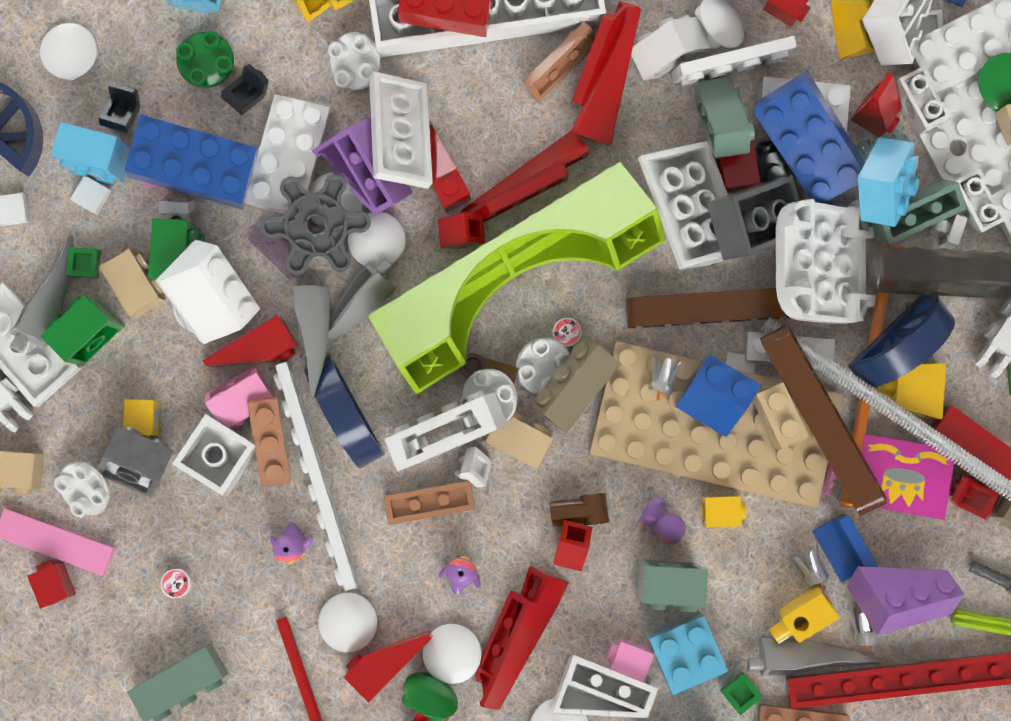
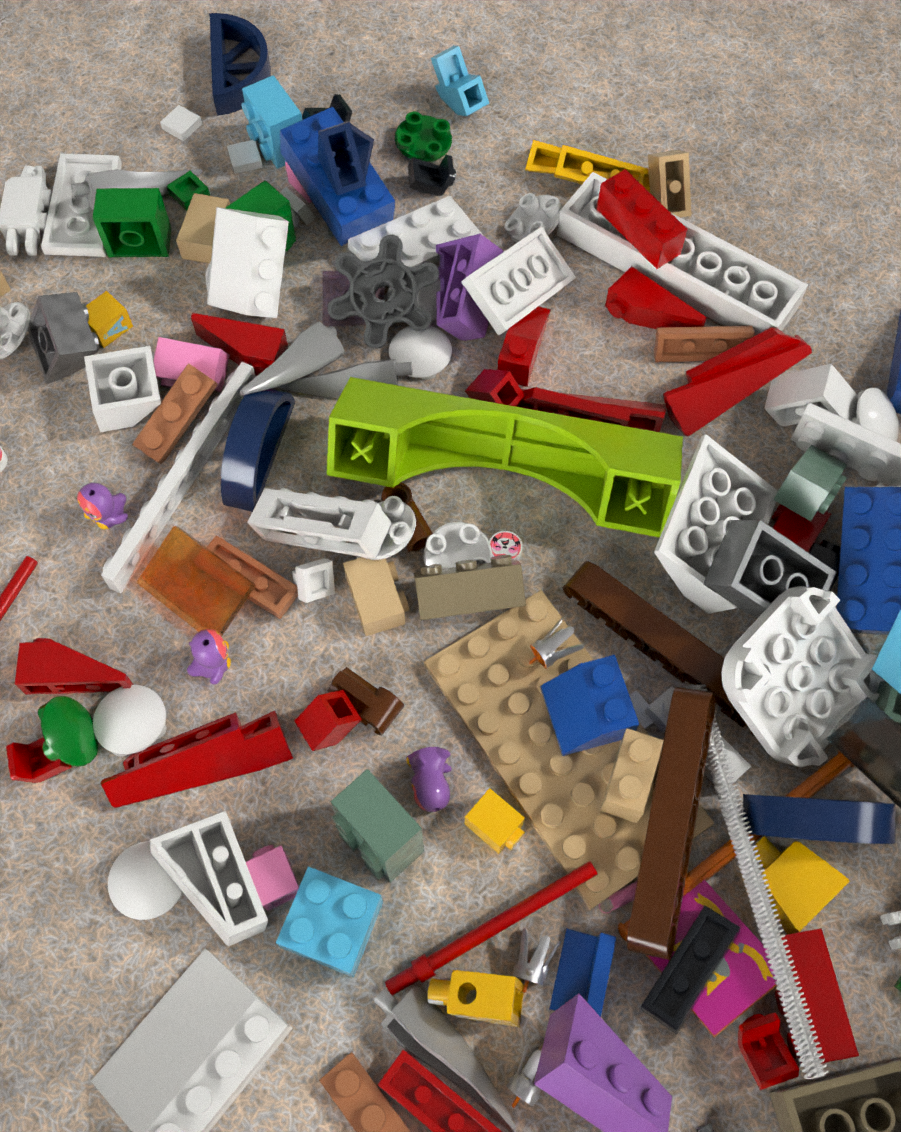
camera: 40 degrees right, 20 degrees down
white dish [40,23,99,81] -> none
white dish [318,592,378,652] -> none
green plate [720,672,763,715] -> none
none -> clear orange tile [136,526,256,637]
none -> dark blue slope [318,121,374,195]
none -> red bar [385,861,598,996]
none -> red slope [605,266,707,330]
none -> black tile [641,906,740,1034]

